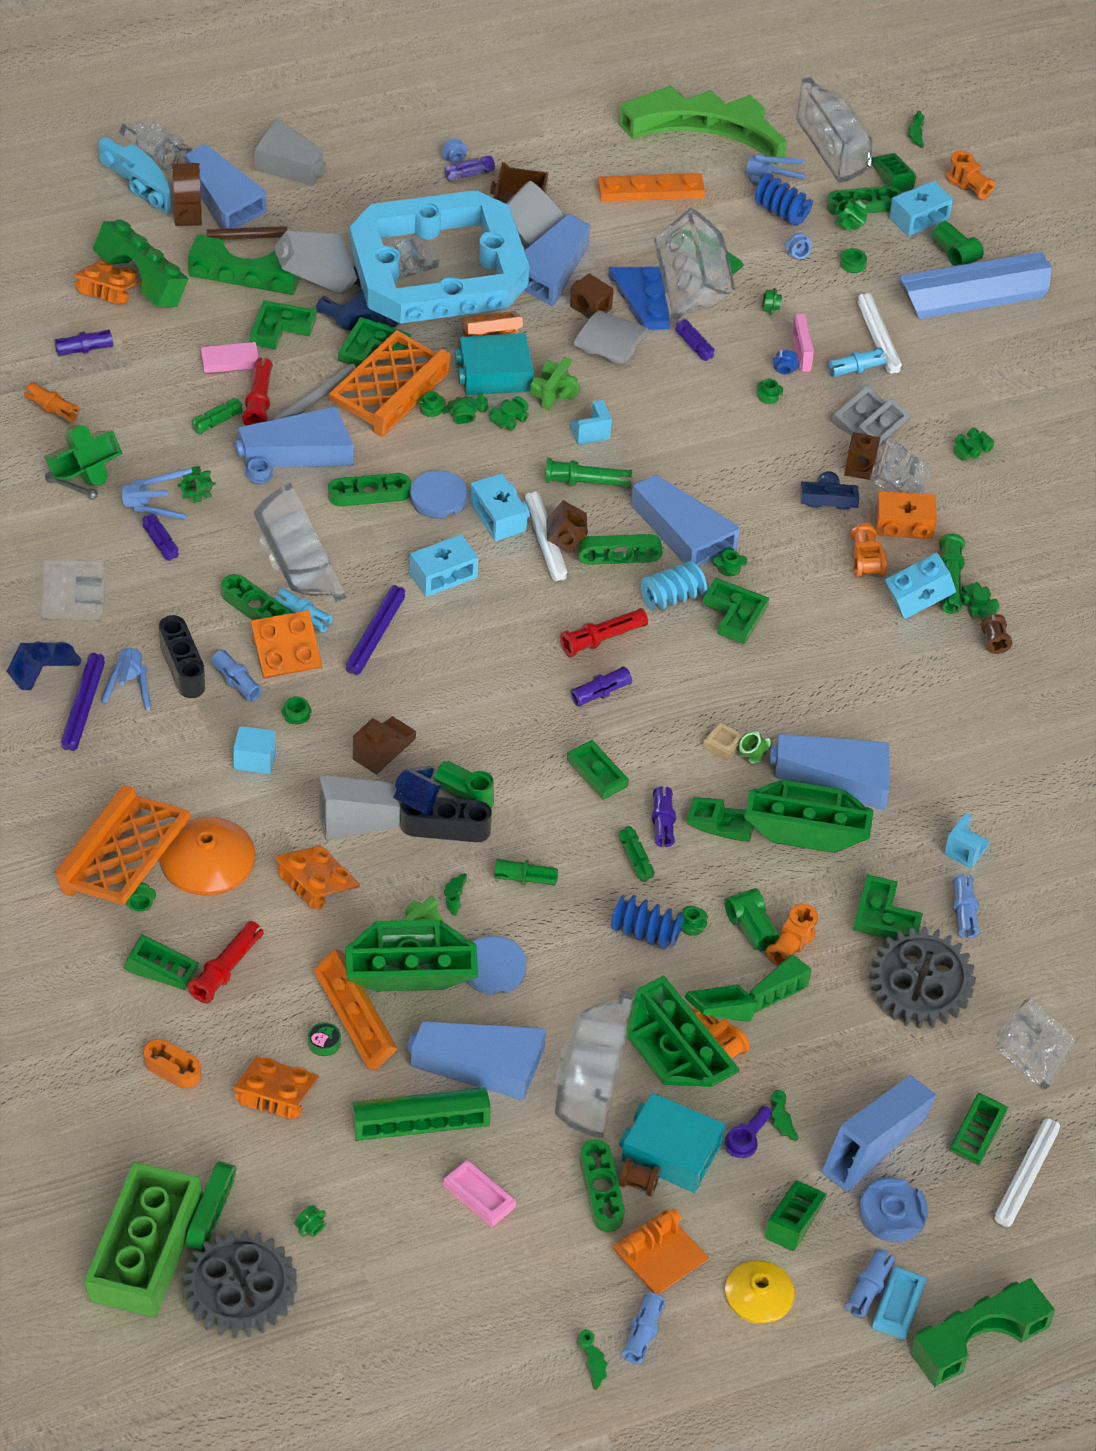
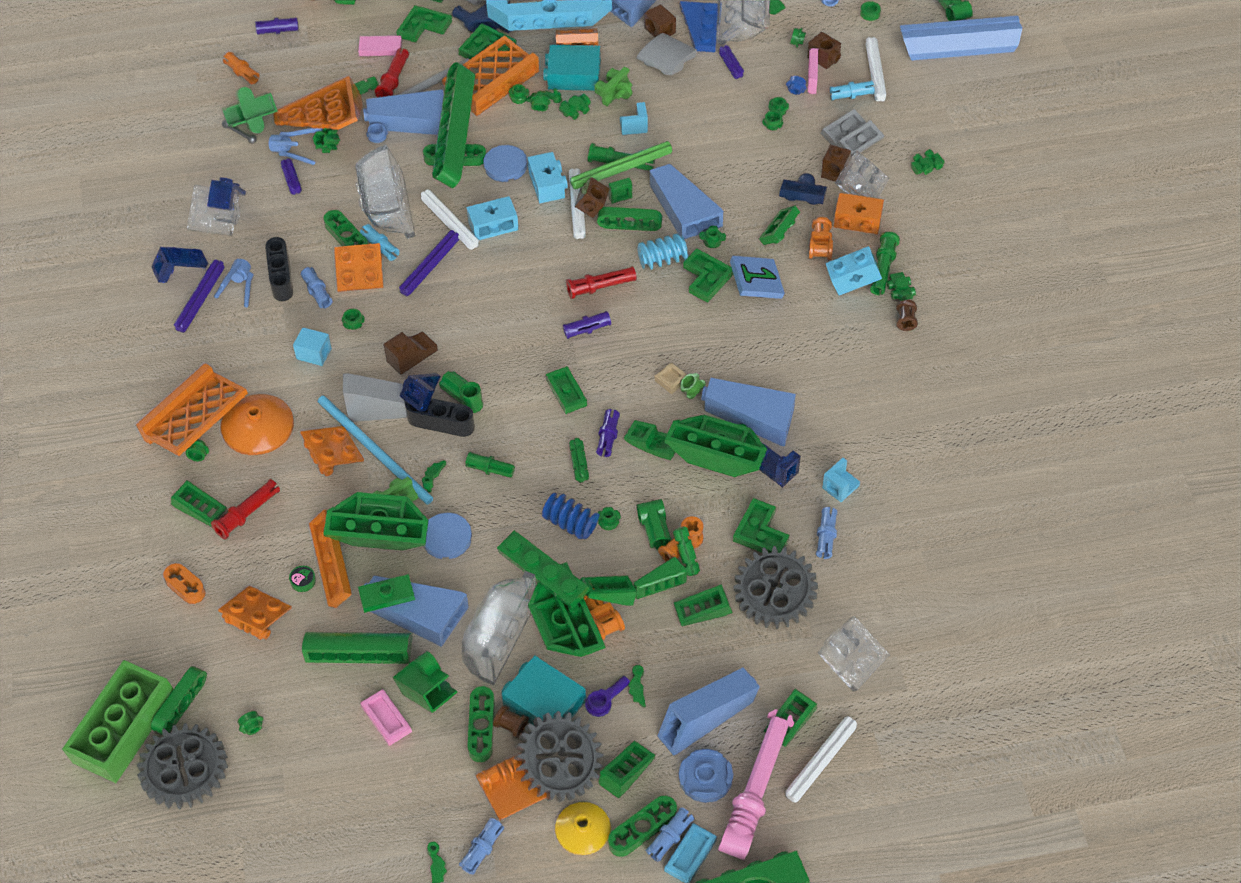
camera: 15 degrees right, 5 degrees up
none -> clear blue bracket [207,177,246,211]
none -> orange slope [273,75,363,130]
none -> medium azure piece [318,395,433,505]
none -> green plate [358,574,415,613]
none -> green piece [393,651,458,713]
none -> white axle [421,189,479,250]
none -> green beam [432,62,475,188]
none -> green plate [497,530,590,609]
none -> dark grey gear [514,711,603,802]
none -> bright green axle [570,141,672,189]
none -> green beam [608,796,677,857]
none -> green tile [609,177,632,204]
none -> green axle [673,526,700,576]
none -> green slope [674,584,733,627]
none -> bright pink piece [718,709,794,861]
none -> medium blue tile [730,256,785,299]
none -> green plate [759,205,800,245]
none -> clear blue bracket [759,443,801,488]
none -> green plate [762,111,783,131]
none -> reddish brown brick [807,31,841,69]

